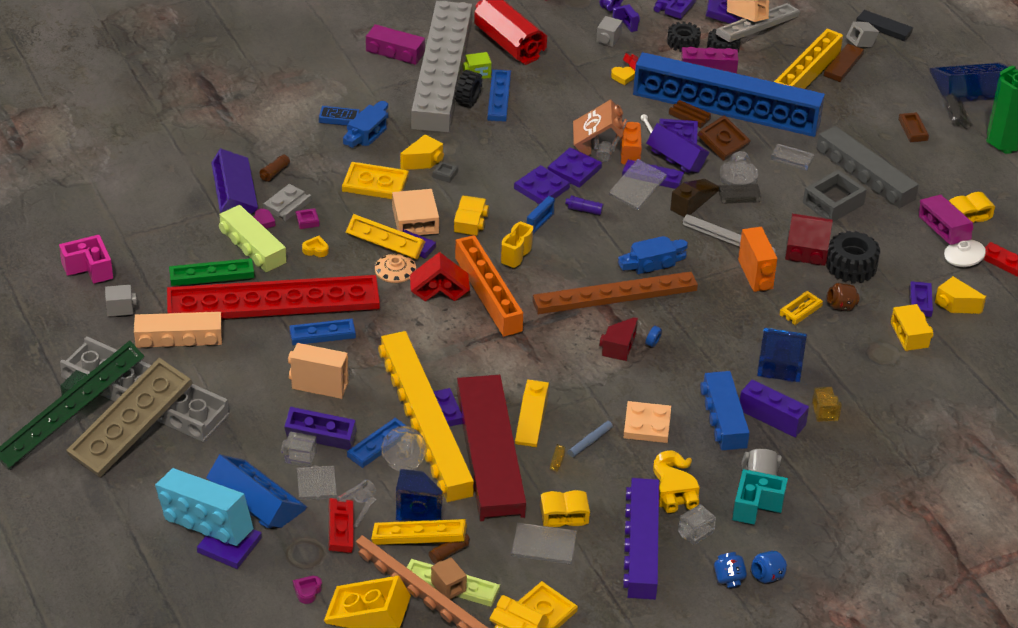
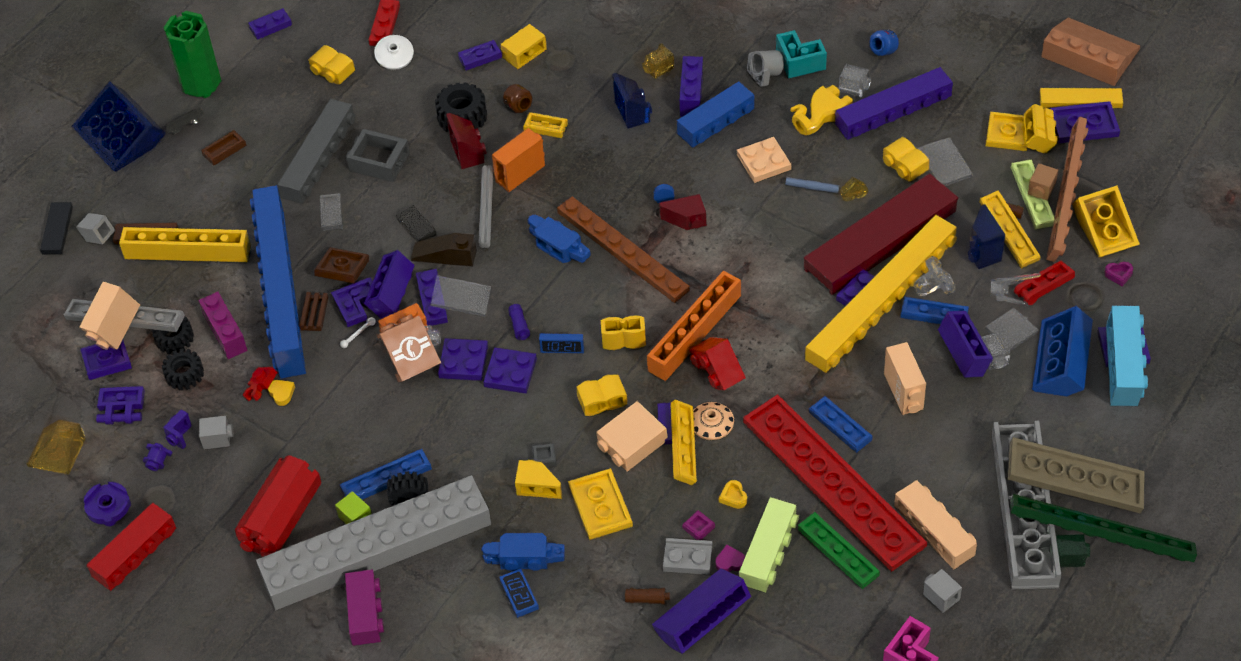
camera: 115 degrees left, 10 degrees up
yellow slope [515,379,549,447] -> none
clear tile [719,151,758,190] -> none
blue head [751,550,787,583] -> none
magenta brick [919,195,973,245] -> none
yellow slope [935,276,986,314] -> none

